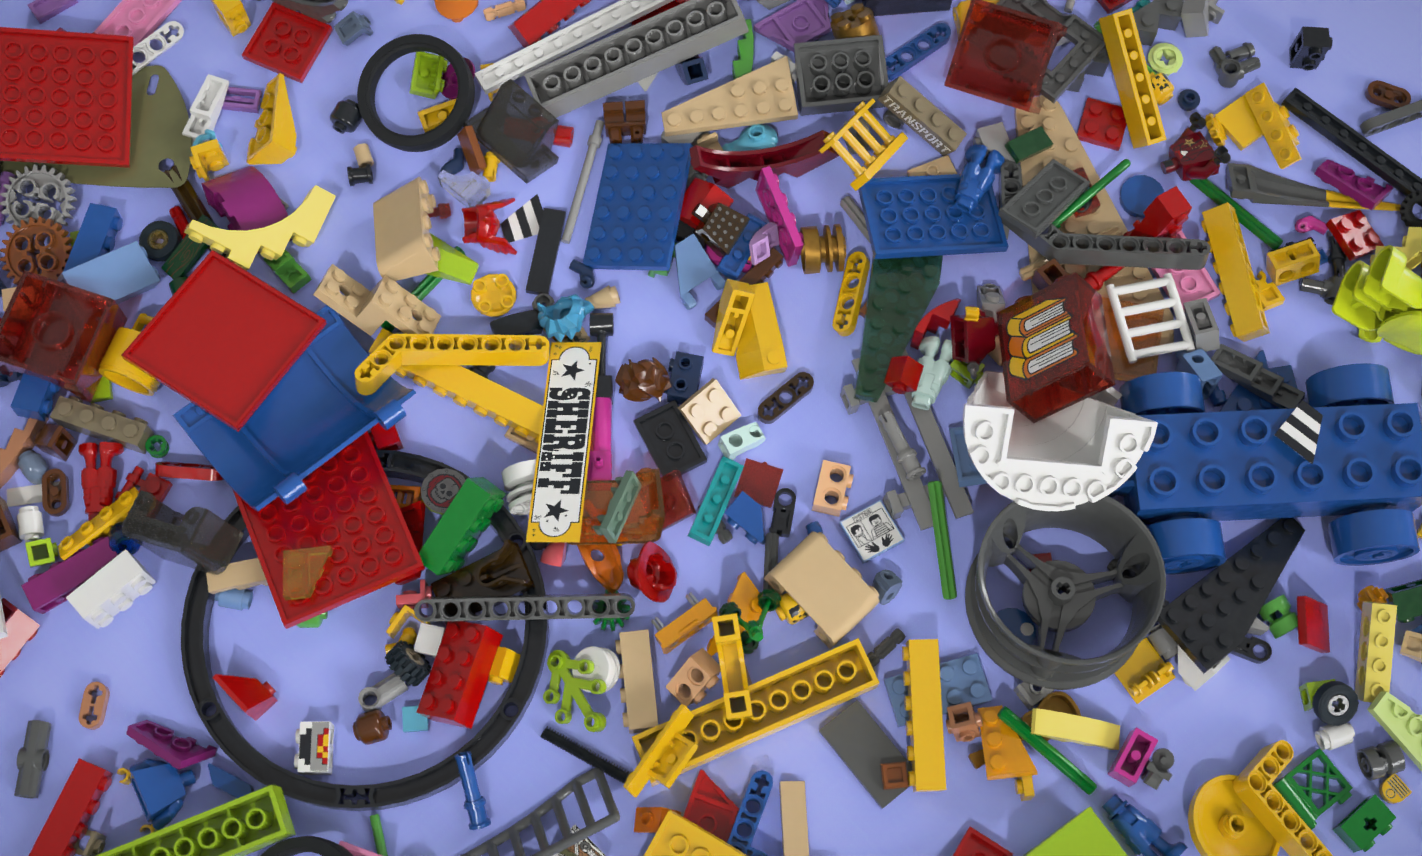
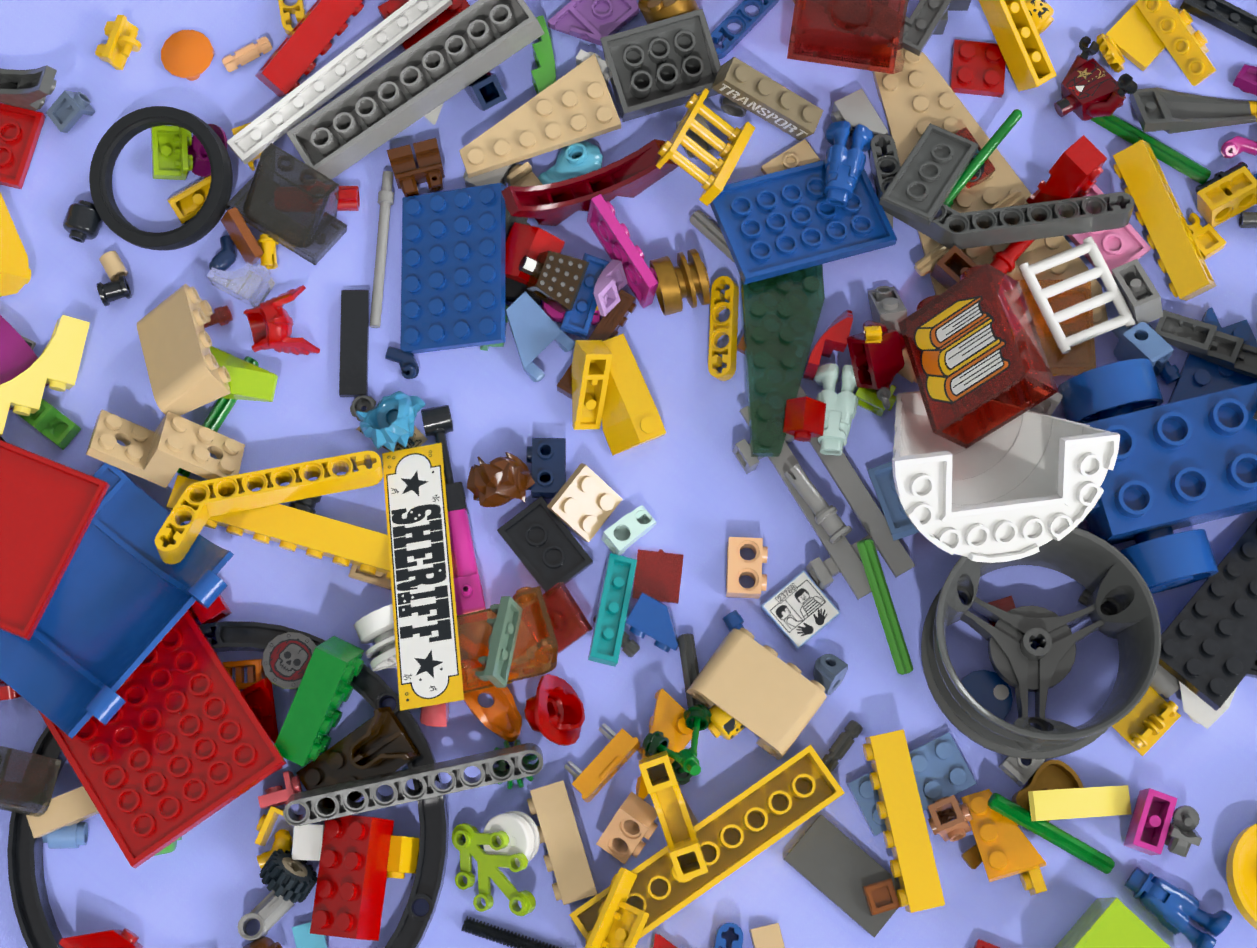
camera: 10 degrees left, 5 degrees up
clear yellow wing [283,546,333,600] -> none
yellow dish [471,274,516,317] -> none
black slope [490,309,544,335] -> none
sticker [500,194,543,243] -> none
tan cone [585,285,621,309] -> none
dark brown beam [757,372,814,424] -> none
black piece [769,488,796,538] -> none
dark green tile [1005,126,1053,164] -> none
blue tile [1119,175,1164,219] -> none
dark blue plate [1178,89,1200,111] -> none

